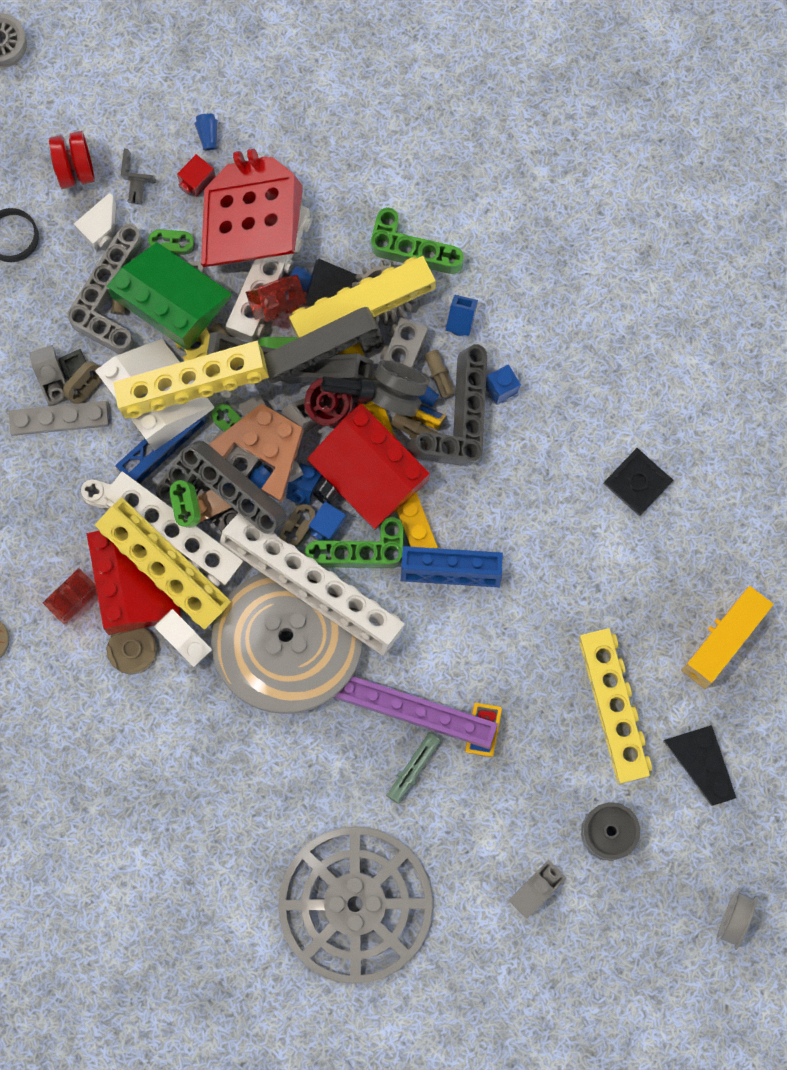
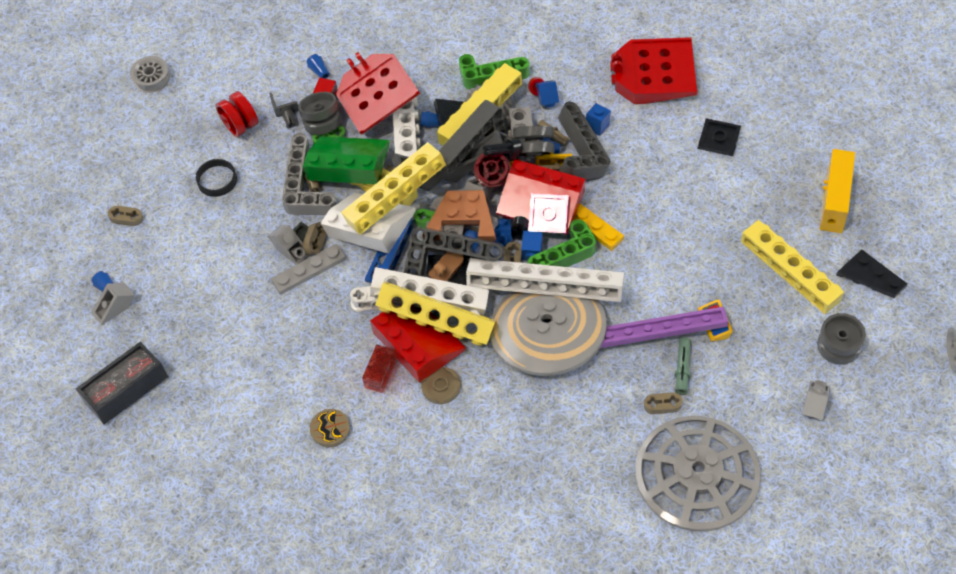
camera: 25 degrees left, 20 degrees down
white slope [74,193,116,252] -> none
white slope [154,609,212,667] -> none
bright green beam [170,480,200,528] -> none
clear red brick [245,274,307,322] -> none
blue fence [400,546,503,588] -> none
none -> dark grey wheel [298,92,342,135]
none -> red tile [528,77,544,96]
none -> tile [528,194,569,234]
none -> red hinge [610,37,698,104]
none -> dark tan beam [644,393,682,414]

